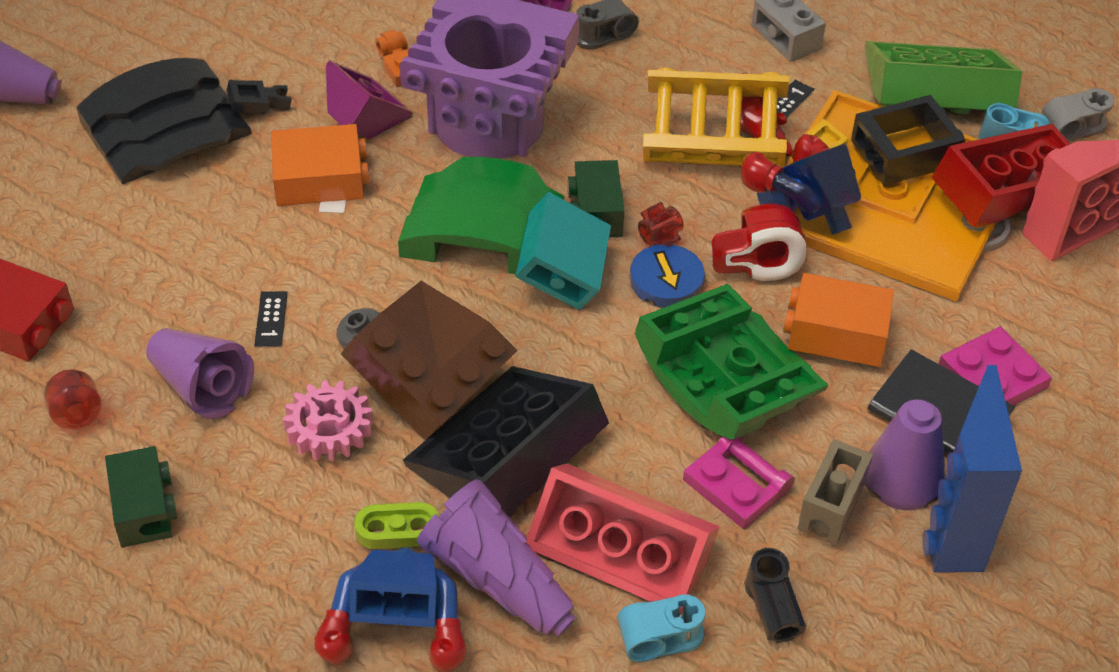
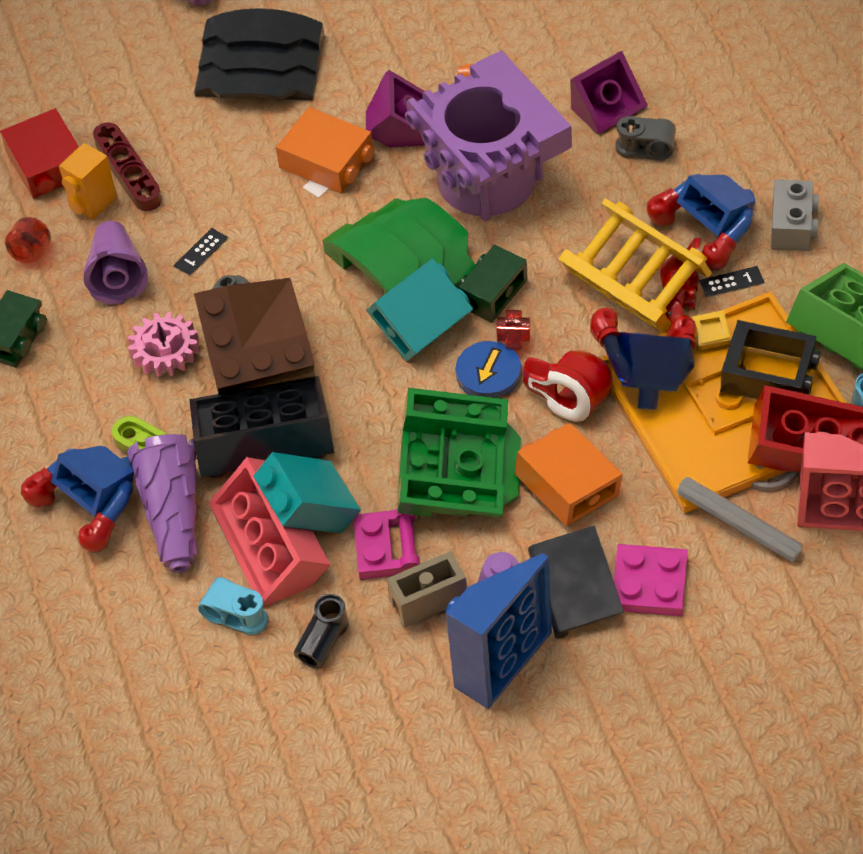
camera: 45 degrees right, 5 degrees up
black plate [226,80,292,114] -> none
none -> light orange brick [59,143,117,220]
none -> dark red beam [93,122,162,211]
none -> teal brick [253,452,361,533]
none -> blue torso [647,174,756,271]
none -> light grey axle [677,477,803,562]

